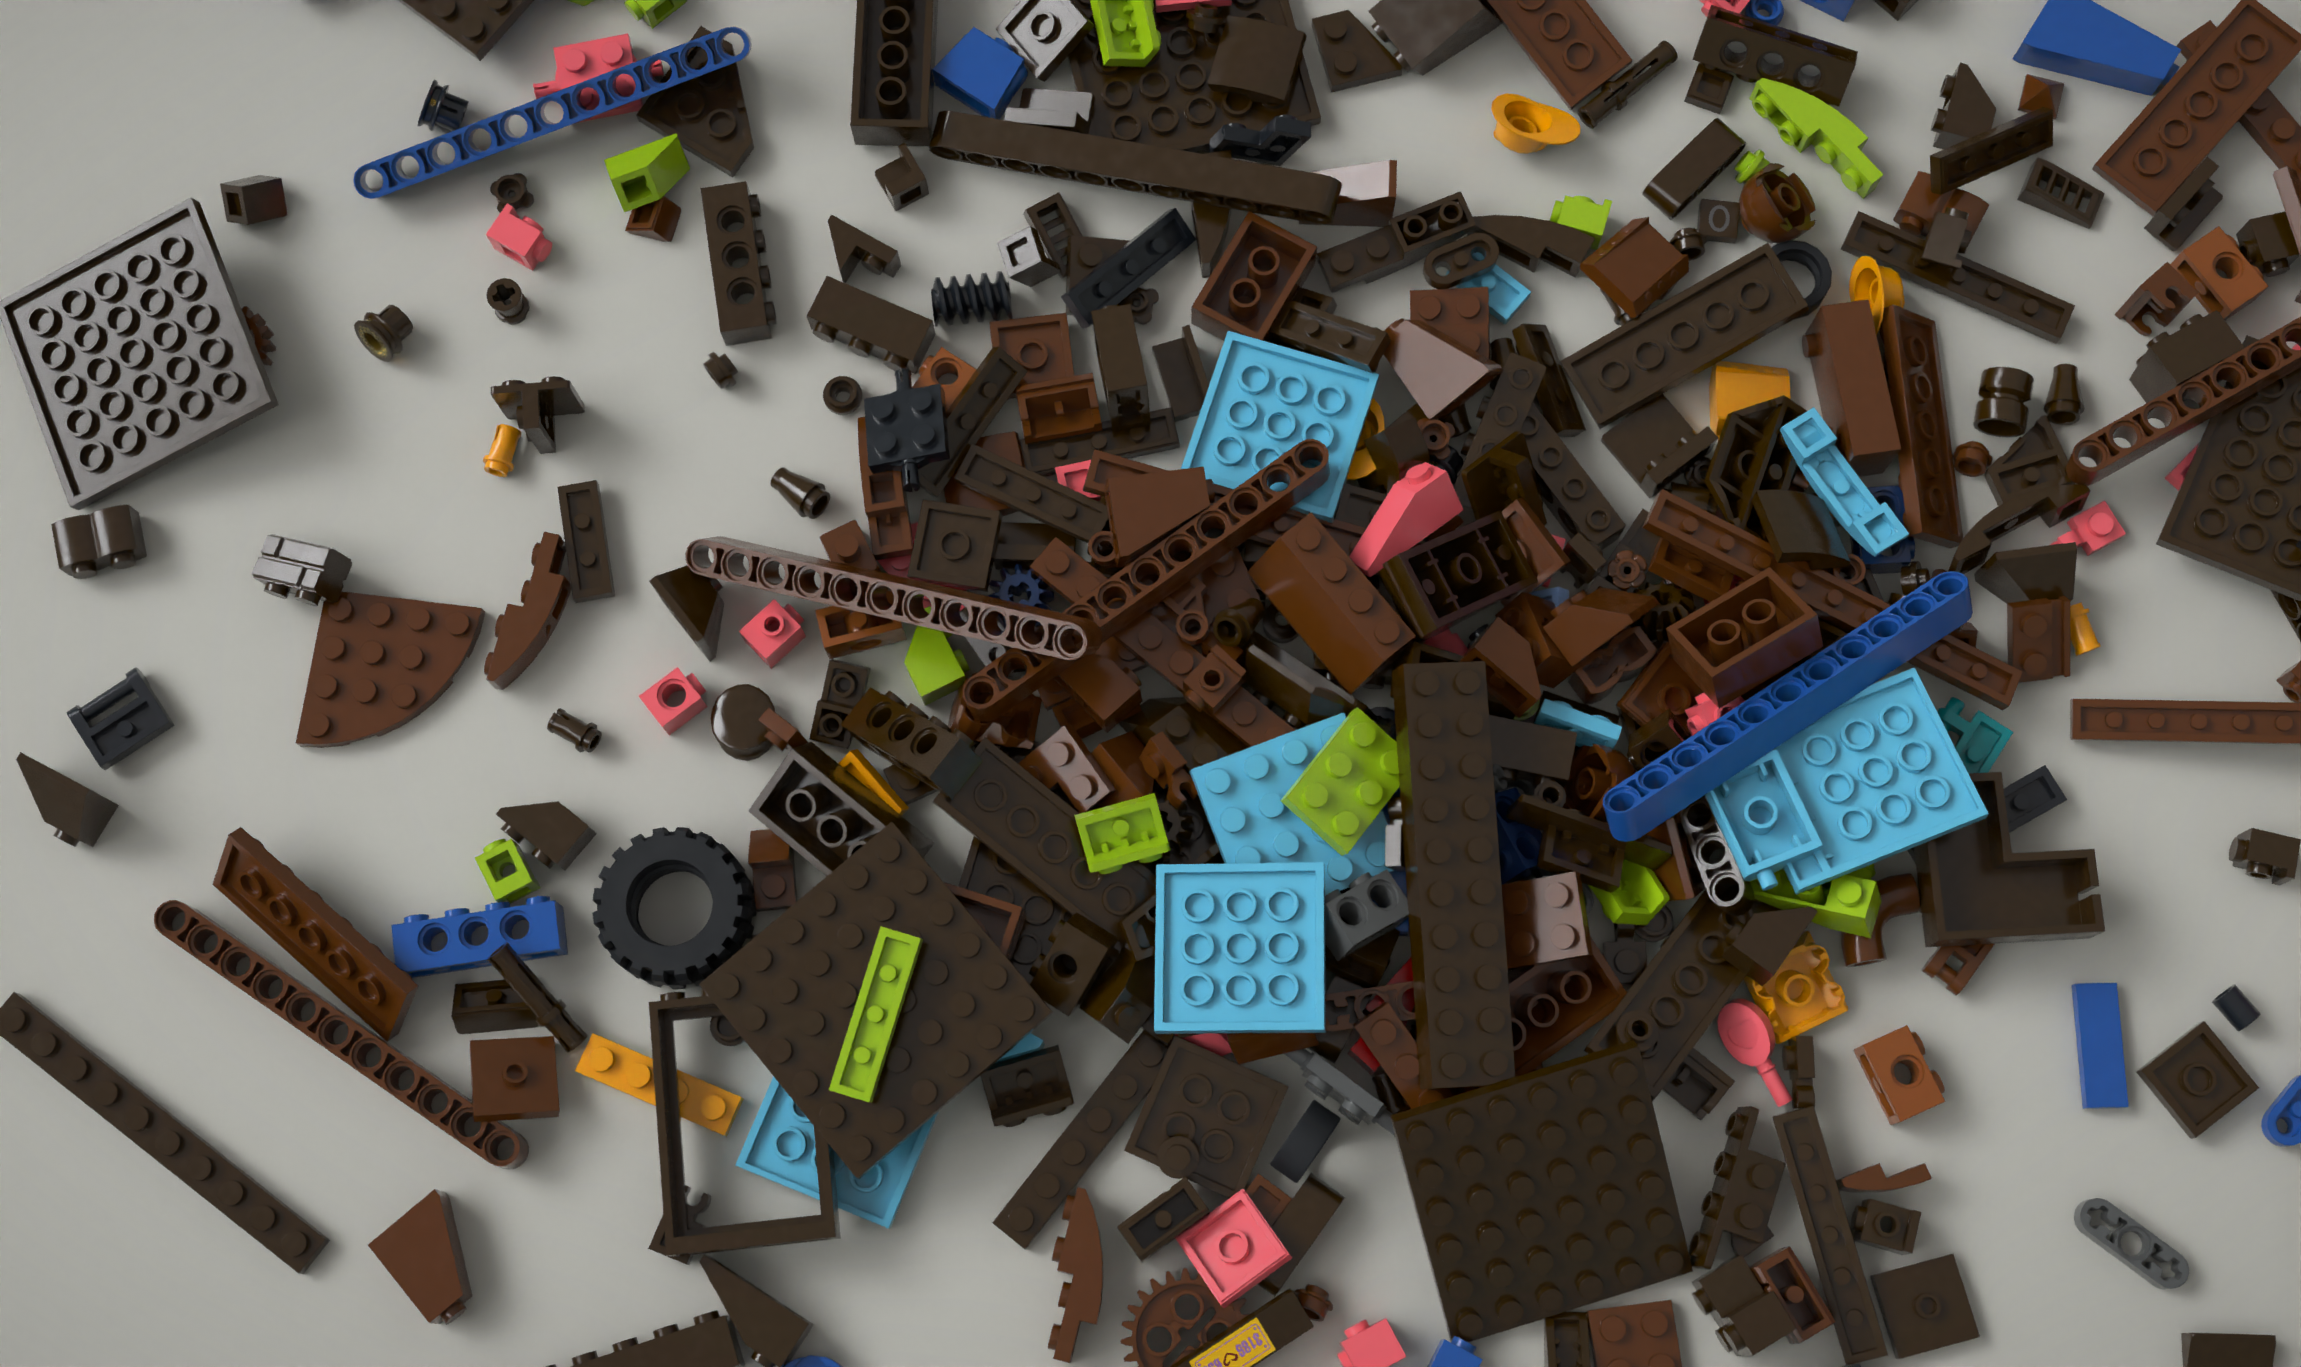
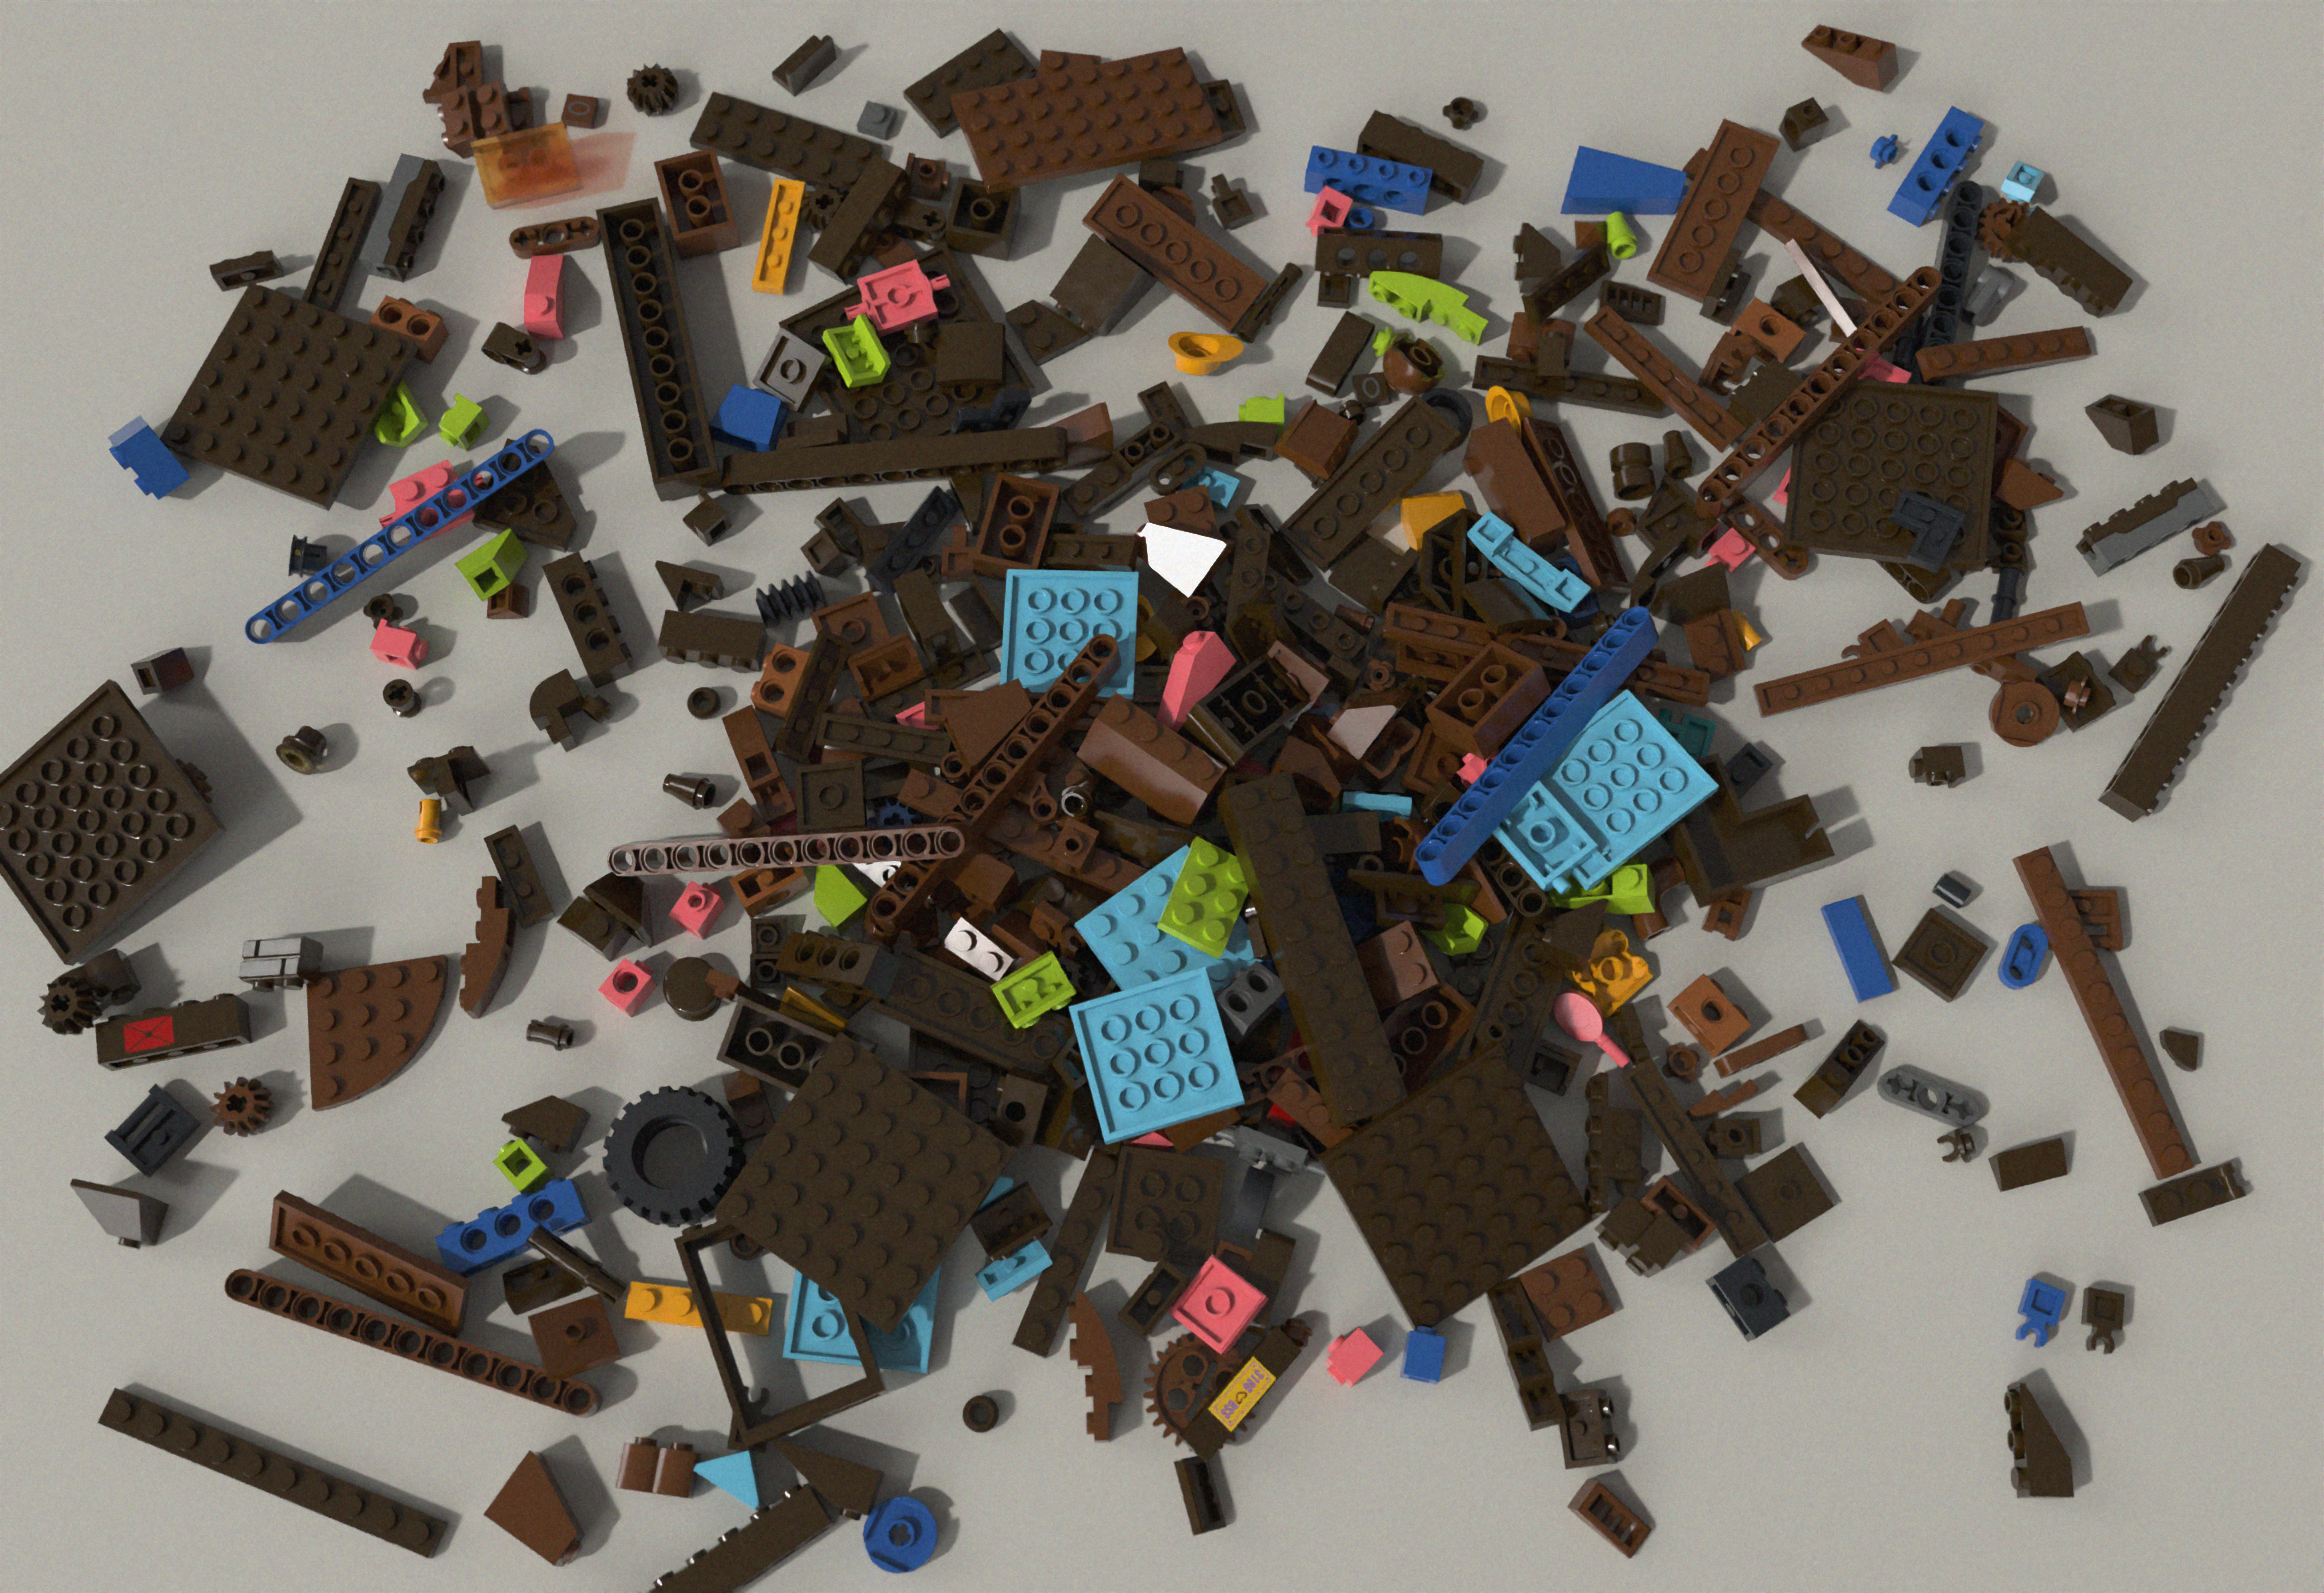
camera: 20 degrees left, 5 degrees down
lime plate [829,926,923,1103] -> none
black plate [864,368,950,492] -> none
none -> dark brown gear [37,976,105,1036]
none -> dark brown brick [95,993,252,1071]
none -> reddish brown gear [209,1077,276,1138]
none -> dark brown brick [529,668,585,752]
none -> dark brown slope [556,896,632,962]
none -> reddish brown brick [615,1437,701,1499]
none -> medium azure slope [693,1451,764,1511]
none -> reddish brown plate [941,525,975,582]
none -> dark brown plate [963,1395,999,1433]
none -> medium azure plate [975,1240,1053,1302]
none -> dark brown plate [1137,381,1193,432]
none -> reddish brown pin [1334,604,1376,636]
none -> reddish brown plate [1583,305,1746,454]
none -> lime cone [1606,212,1638,259]
none -> reddish brown plate [1661,1045,1700,1083]
none -> reddish brown beam [1706,495,1809,581]
none -> reddish brown beam [1713,1024,1811,1079]
none -> dark brown slope [1793,1019,1885,1119]
none -> reddish brown plate [1841,619,1905,659]
none -> dark brown plate [1937,1128,1976,1163]

